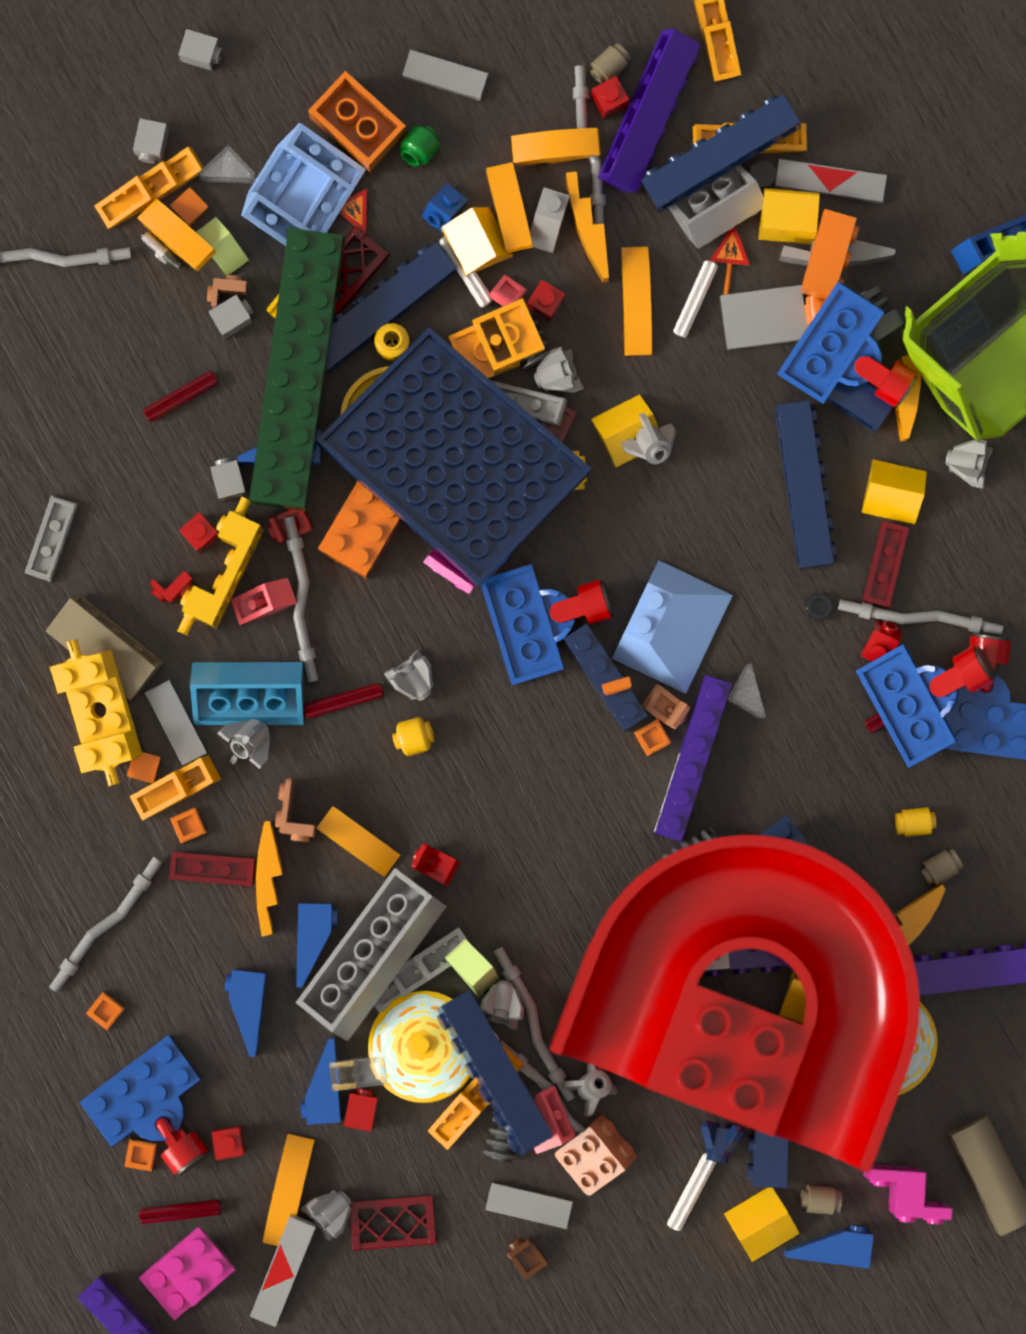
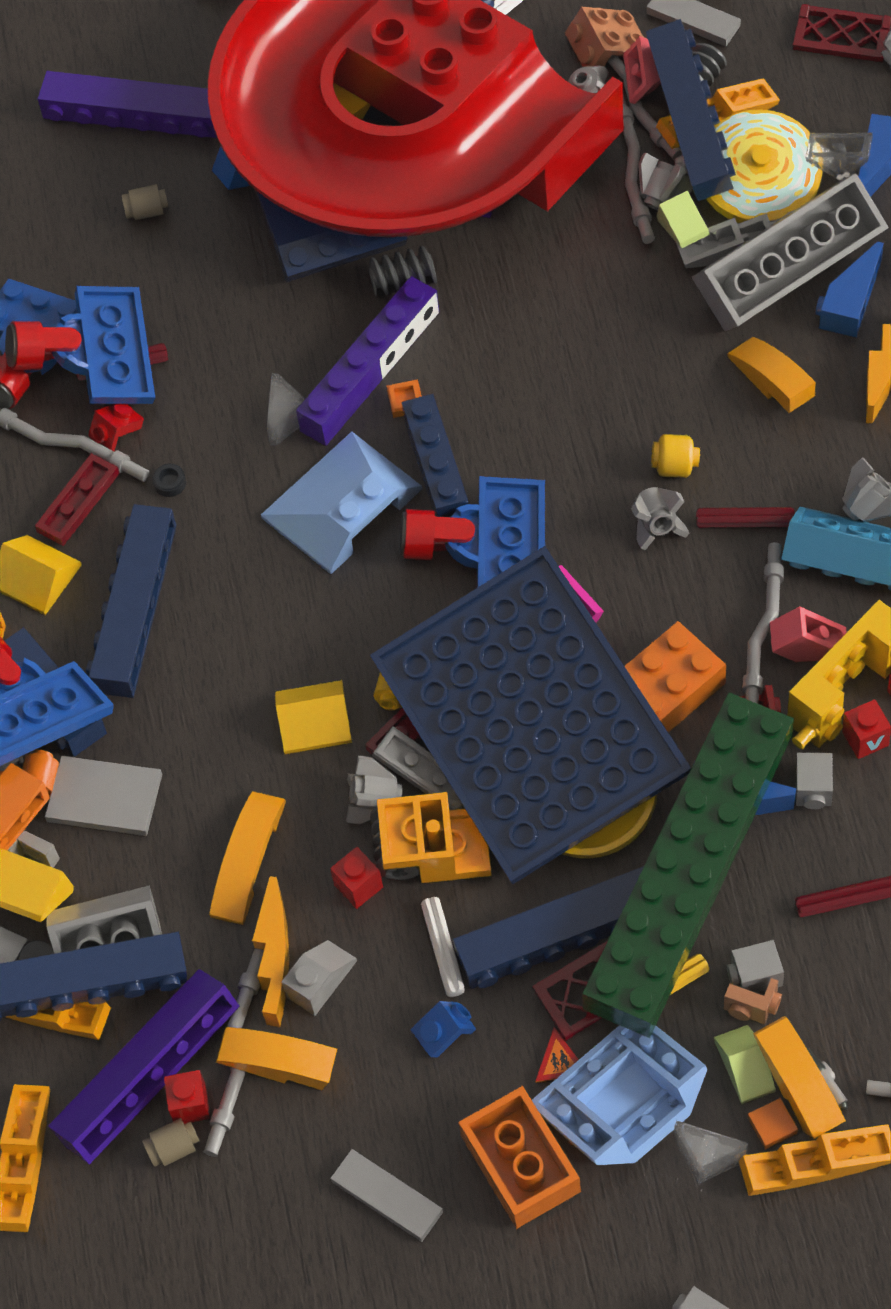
camera: 150 degrees left, 25 degrees down
light grey brick [133,118,169,163] -> none
nougat bracket [275,777,317,842] -> none
red brick [344,1088,378,1131] -> none
yellow head [374,323,410,361] -> none
green head [400,125,440,167] -> none
red bracket [411,843,460,887] -> none
slope [441,207,513,276] -> none
light orange slope [486,162,533,253] -> none
coral tile [489,275,527,306] -> none
orange tile [602,677,632,696] -> none
light grey brick [621,413,676,464] -> none
nougat bracket [641,684,691,729] -> none
white axle [673,260,718,338] -> none
piece [710,227,750,295] -> none
light orange slope [894,884,946,946] -> none
yellow brick [895,807,936,837] -> none

